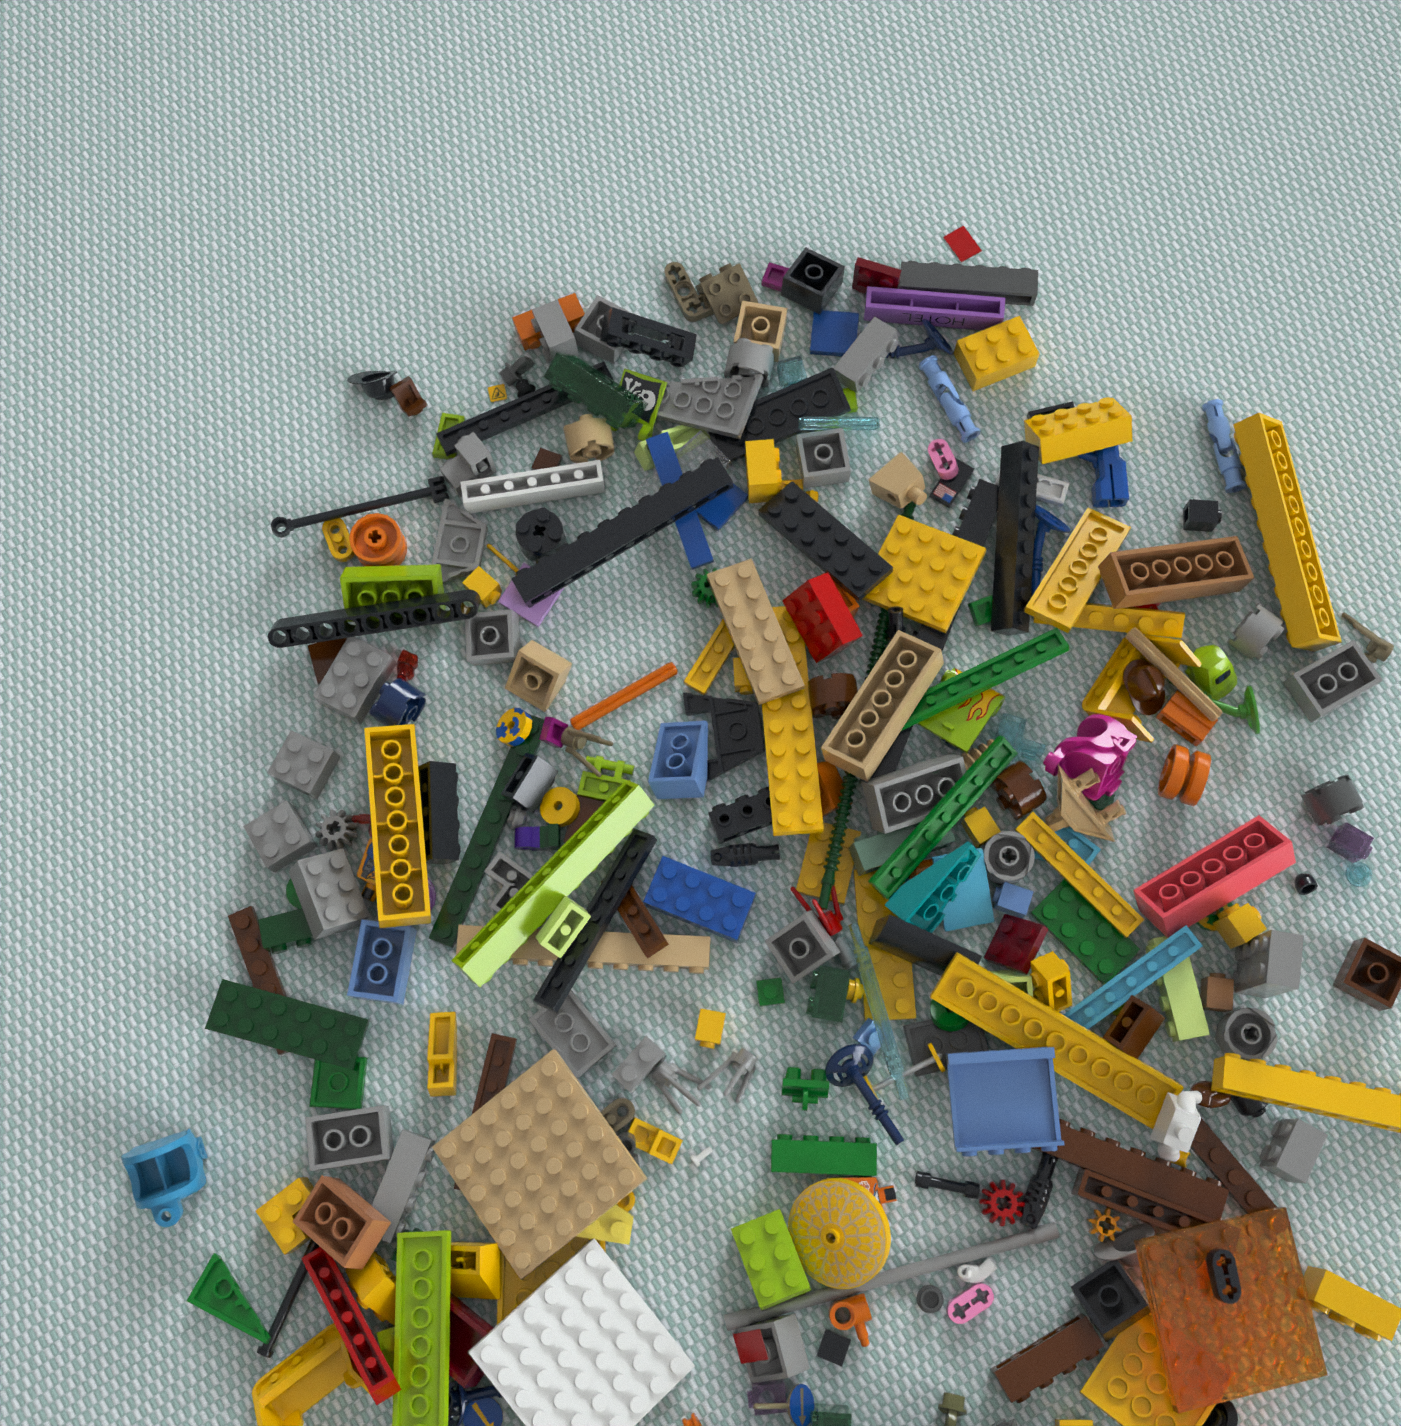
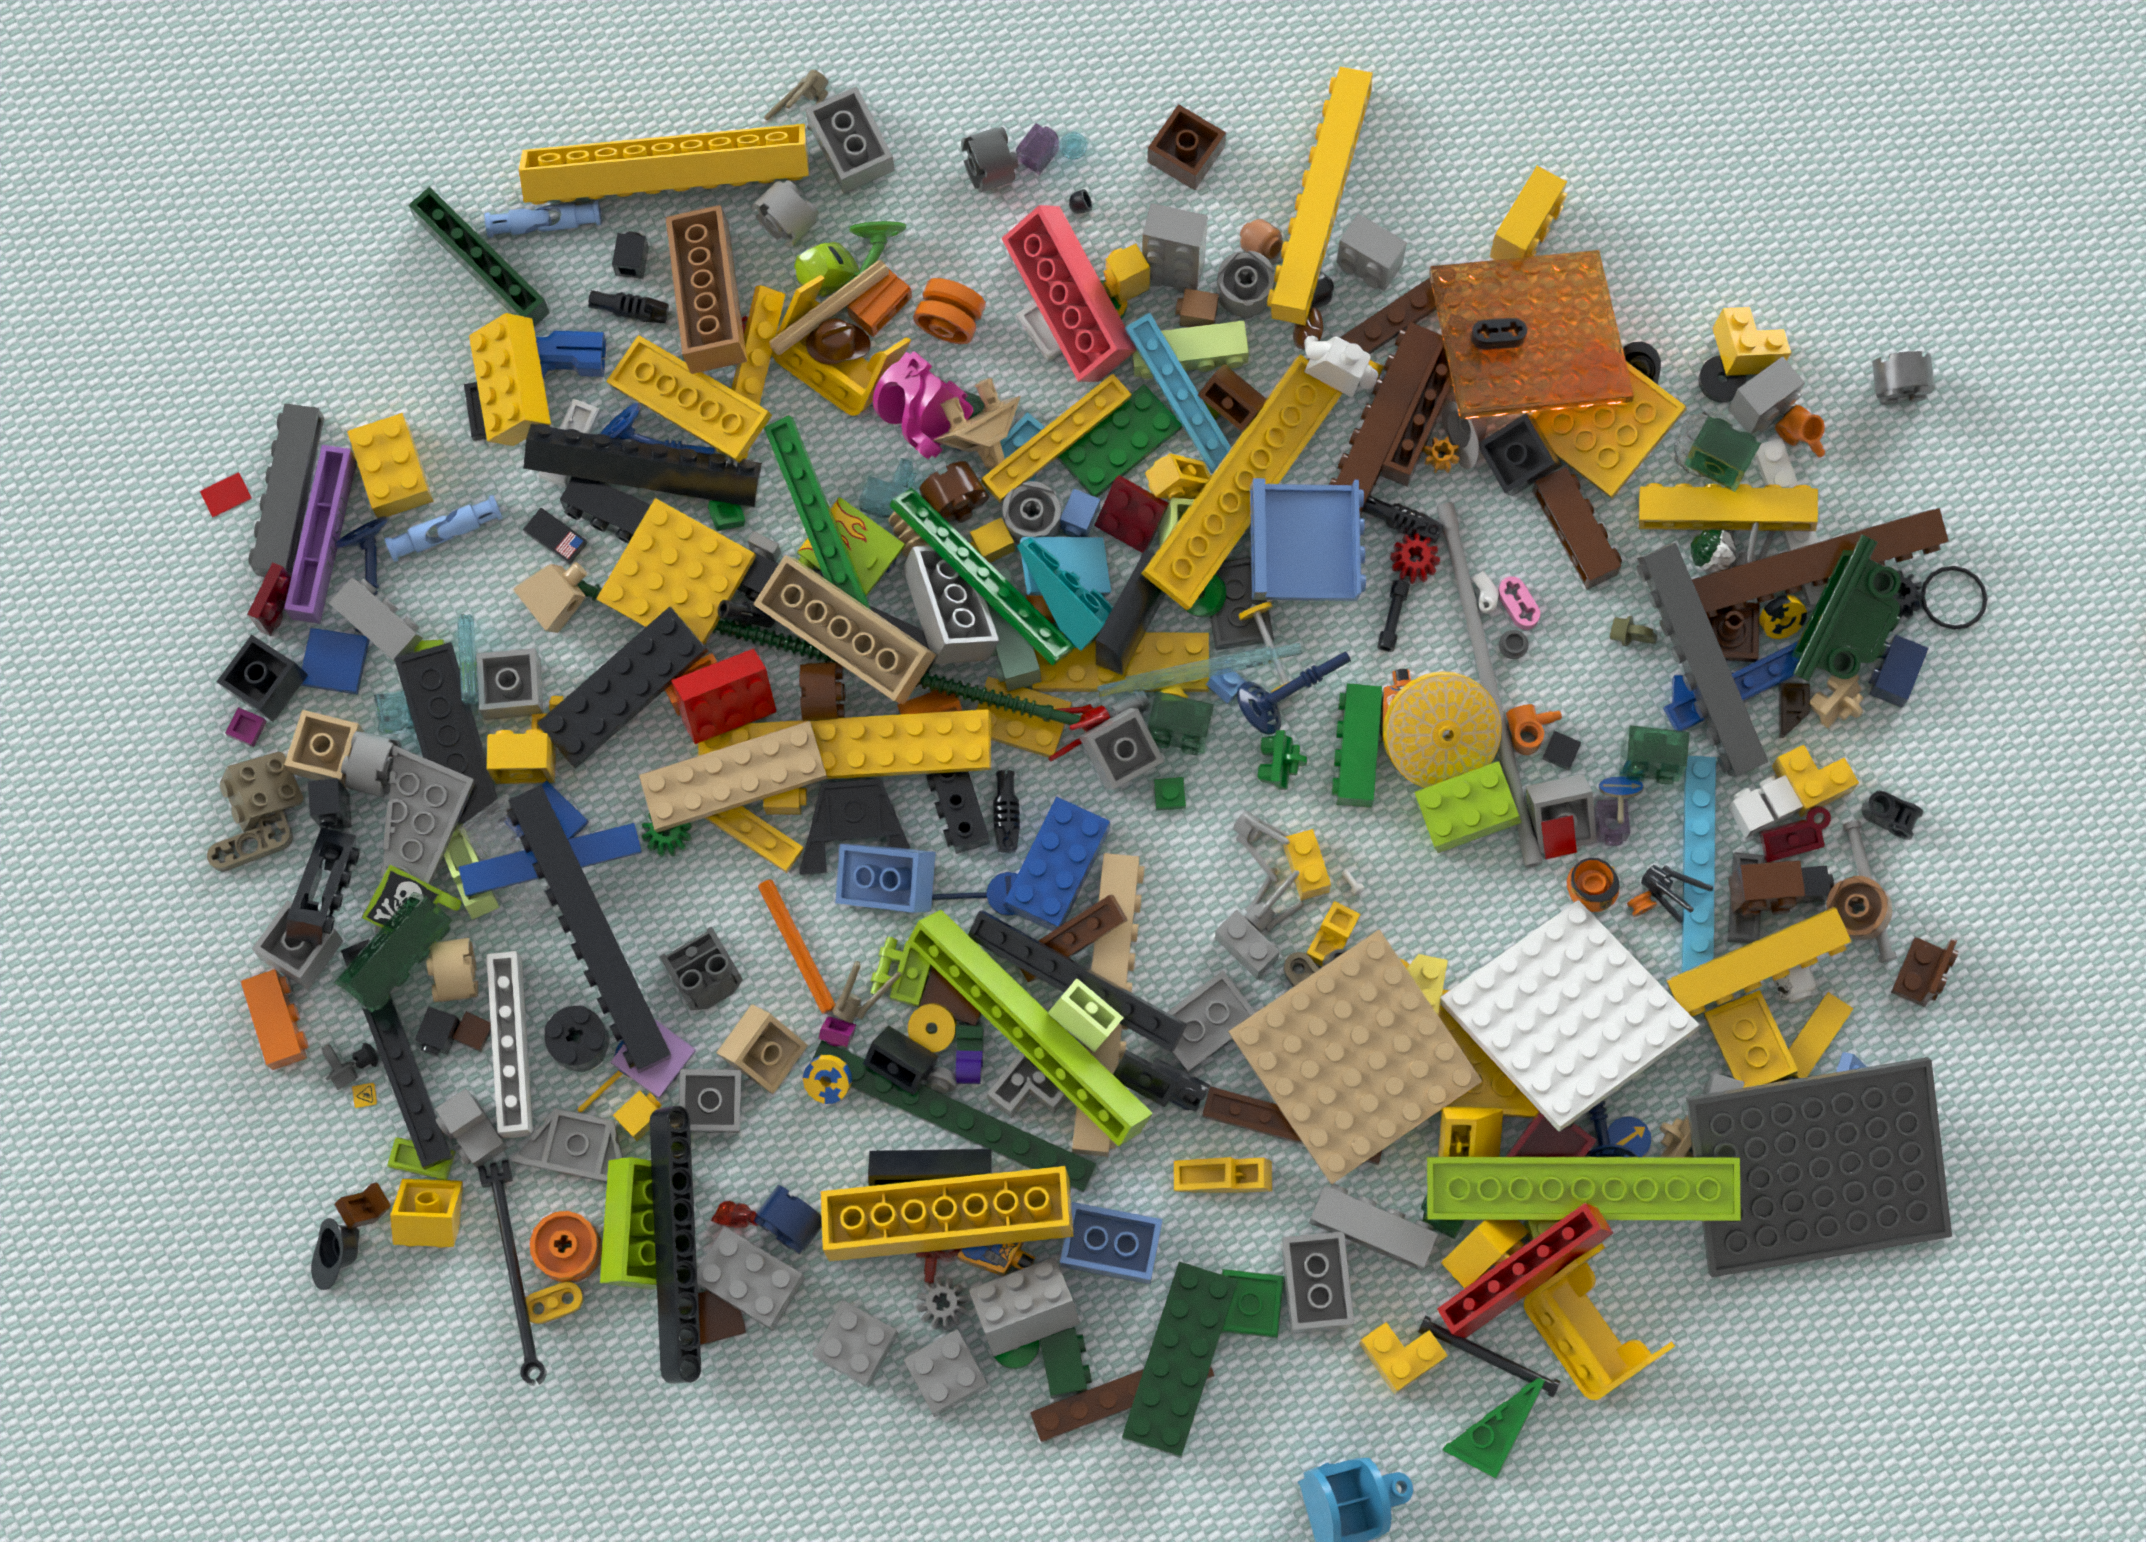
camera: 90 degrees left, 0 degrees up
nougat brick [293,1175,391,1270] -> none
light grey brick [531,300,579,369] -> none
yellow brick [695,1008,726,1049] -> none
bright pink beam [928,439,959,480] -> none
none -> black brick [308,778,352,832]
none -> yellow slope [390,1178,463,1248]
none -> dark green brick [408,186,550,327]
none -> black brick [415,1006,461,1057]
none -> black hinge [588,290,669,323]
none -> dark grey slope [659,926,743,1010]
none -> light grey plate [747,531,781,562]
none -> blue piece [932,872,1018,916]
none -> white tile [1016,302,1062,362]
none -> black plate [1113,1049,1210,1112]
none -> nougat head [1240,219,1283,259]
none -> yellow brick [1283,829,1331,901]
none -> orange piece [1567,857,1620,912]

